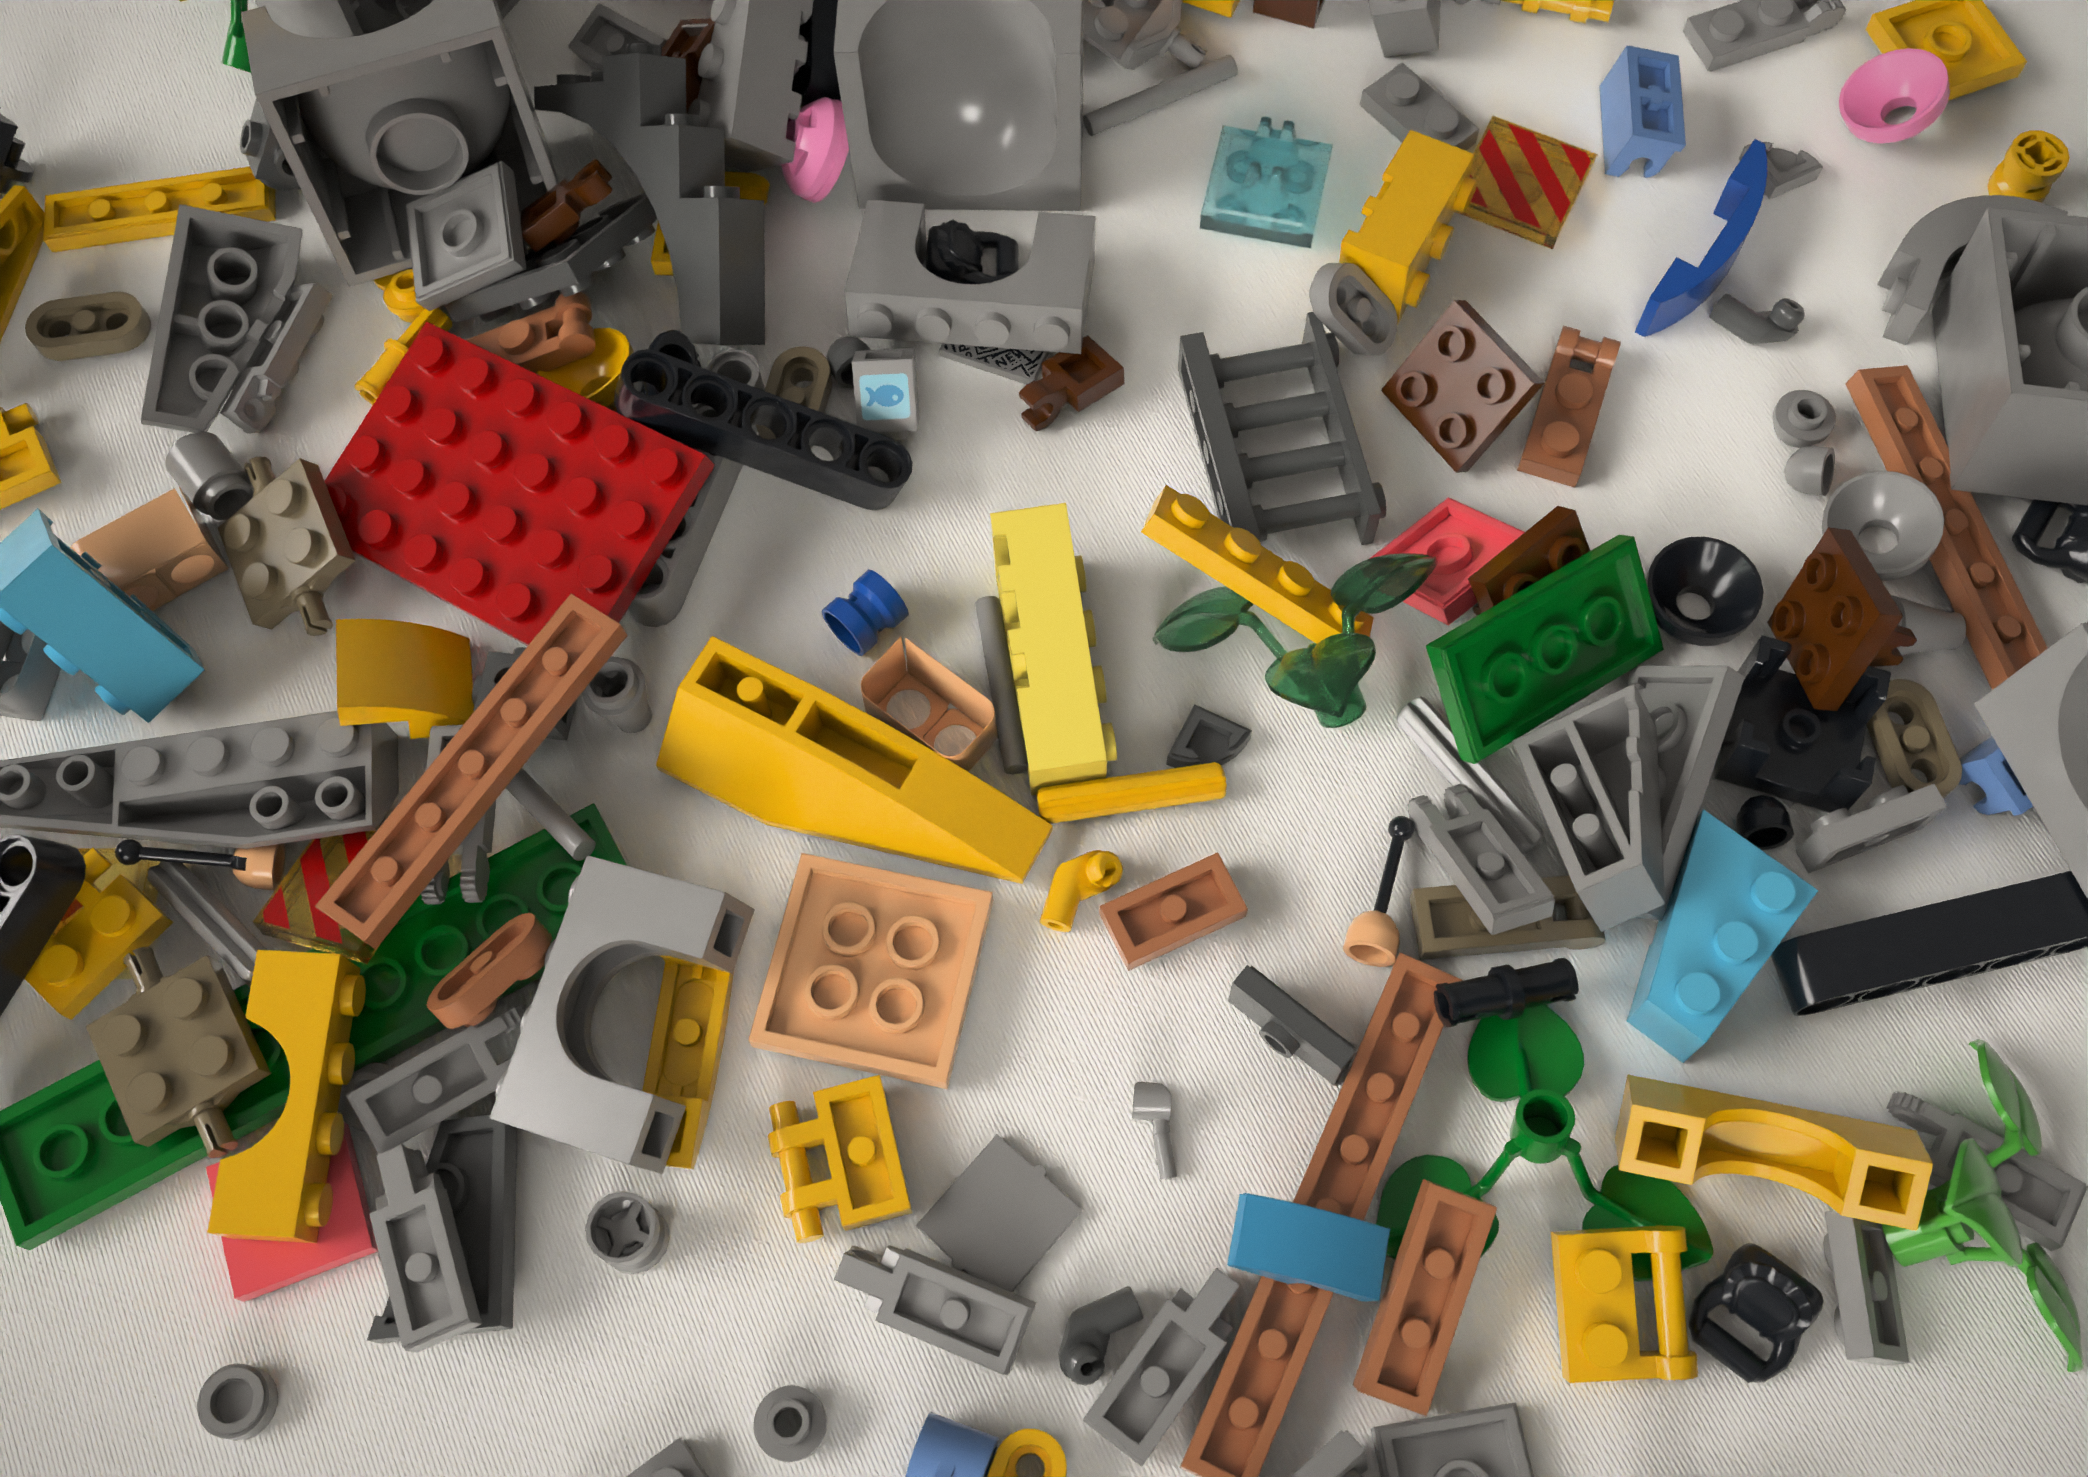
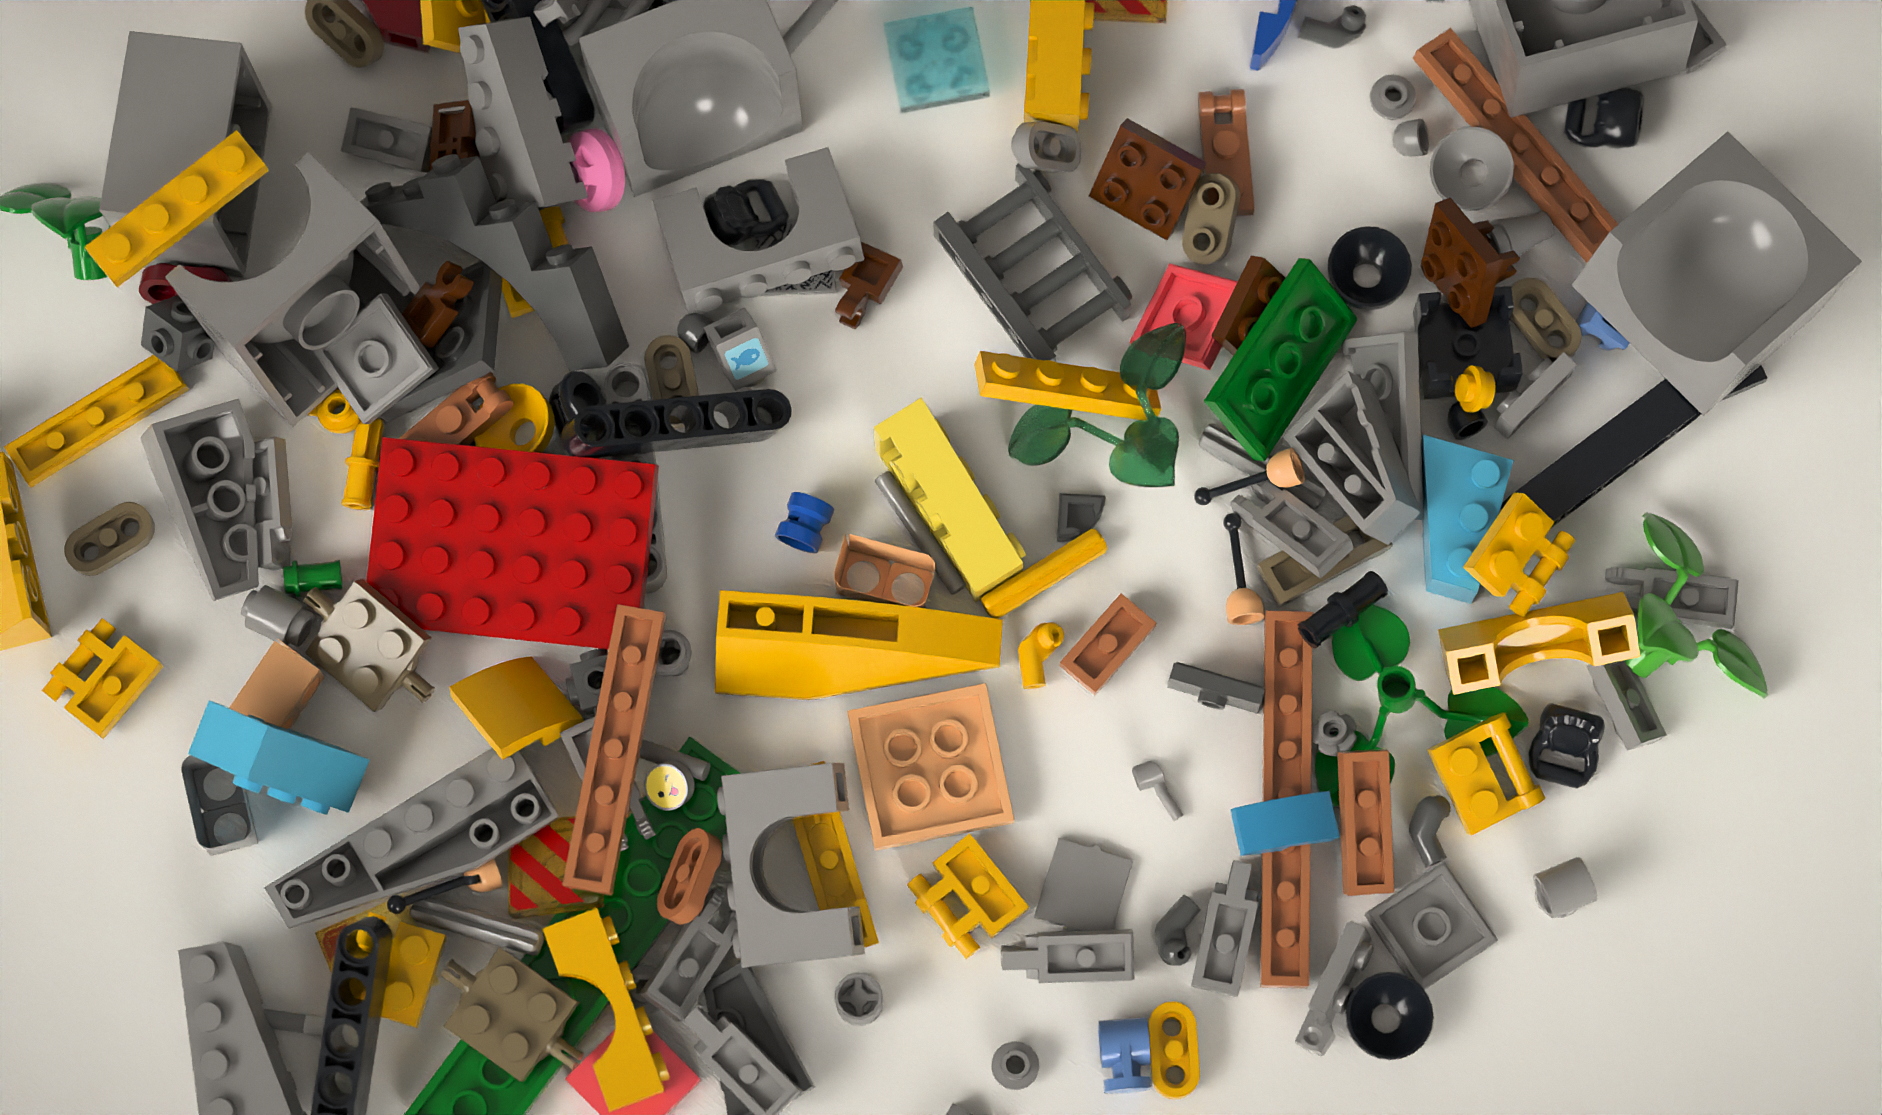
camera: 25 degrees left, 10 degrees up
none -> green pin [283,560,343,598]
none -> tile [644,760,694,810]
none -> dark tan plate [1182,173,1240,264]
none -> hinge [1194,448,1305,506]
none -> light grey plate [1311,711,1357,756]
none -> dark grey arm [1409,795,1451,868]
none -> yellow plate [1455,365,1495,412]
none -> yellow plate [1463,492,1575,617]

